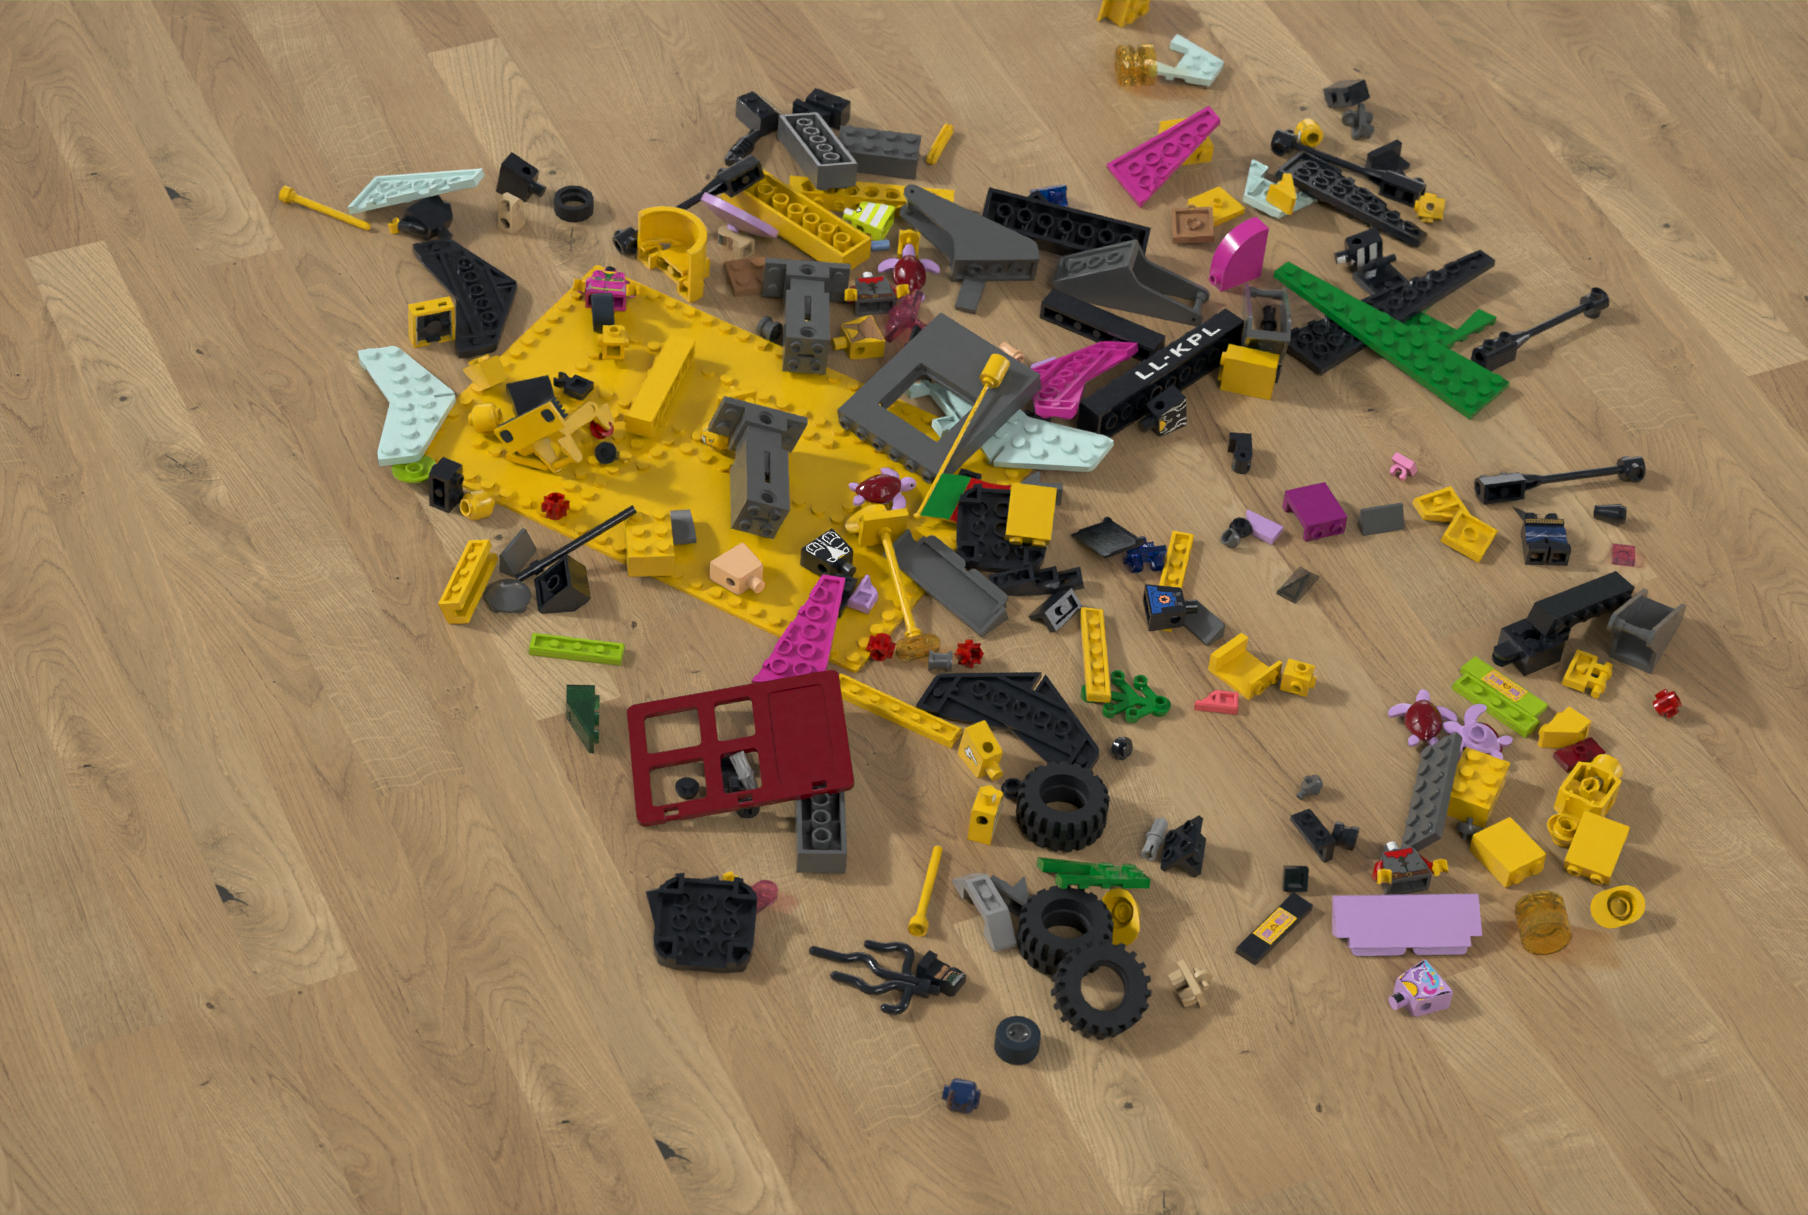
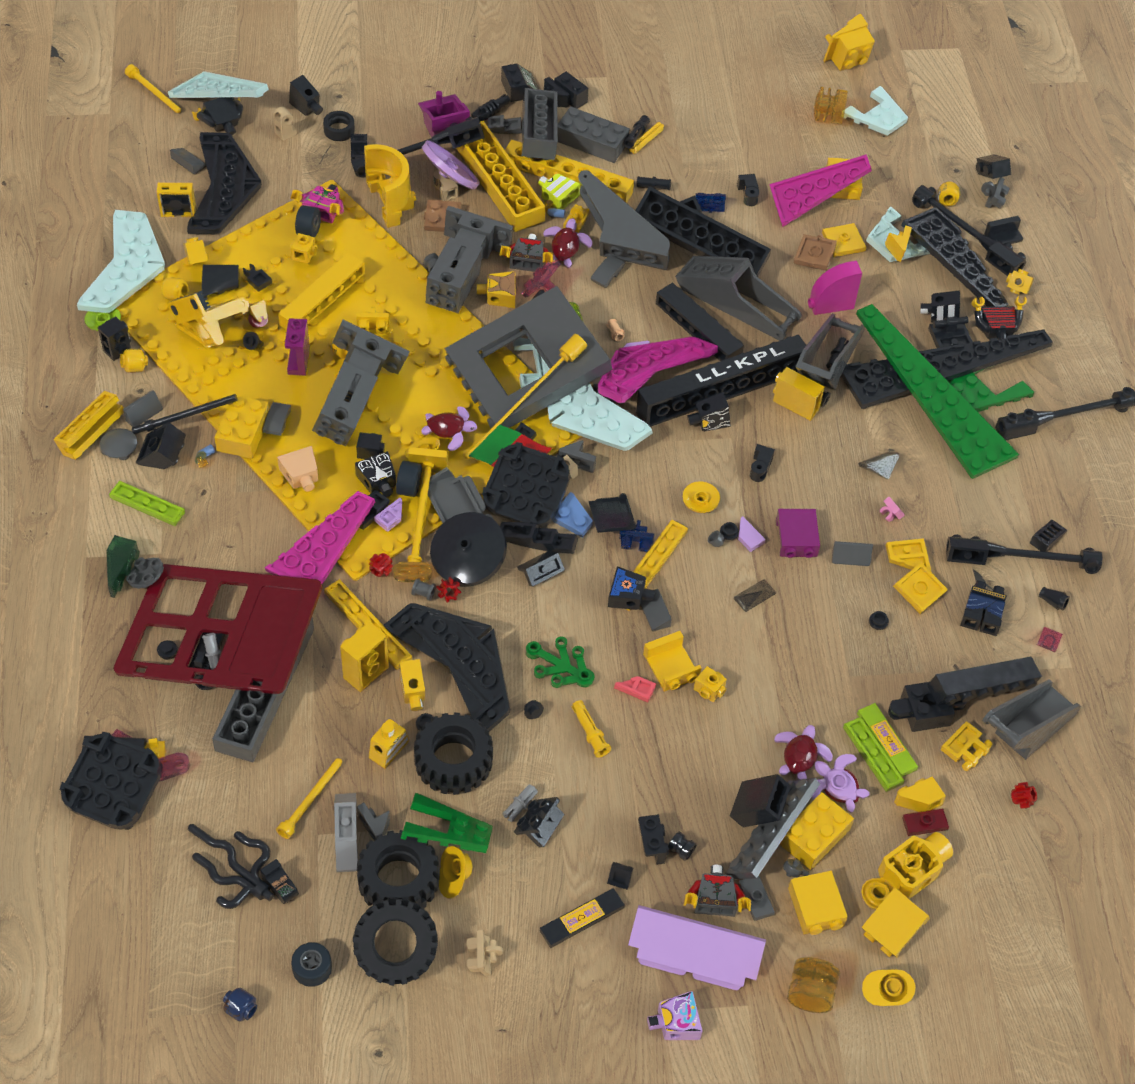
camera: 20 degrees right, 10 degrees up
red gear [541,492,570,520] -> none
yellow brick [1005,482,1057,547] -> none
yellow tile [1080,607,1111,703] -> none
dark grey piece [1296,775,1323,800] -> none
none -> dark grey dish [126,557,164,589]
none -> dark grey slope [170,148,206,174]
none -> clear yellow arm [195,444,216,468]
none -> magenta panel [285,318,310,376]
none -> yellow brick [340,621,389,692]
none -> black slope [351,134,368,160]
none -> black brick [356,432,385,459]
none -> black wheel [396,461,422,497]
none -> magenta piece [418,91,470,137]
none -> black dish [430,512,507,587]
none -> dark grey slope [488,115,522,134]
none -> medium blue wing [553,492,593,538]
none -> yellow pin [571,700,612,758]
none -> black pin [624,115,650,149]
none -> black pin [637,176,671,190]
none -> yellow dish [682,481,720,513]
none -> black brick [730,774,791,828]
none -> black leg [737,174,759,206]
none -> dark grey plate [738,875,775,921]
none -> clear smoke slope [858,451,899,479]
none -> black plate [869,611,889,630]
none -> black torso [971,296,1027,340]
none -> black slope [1030,520,1067,552]

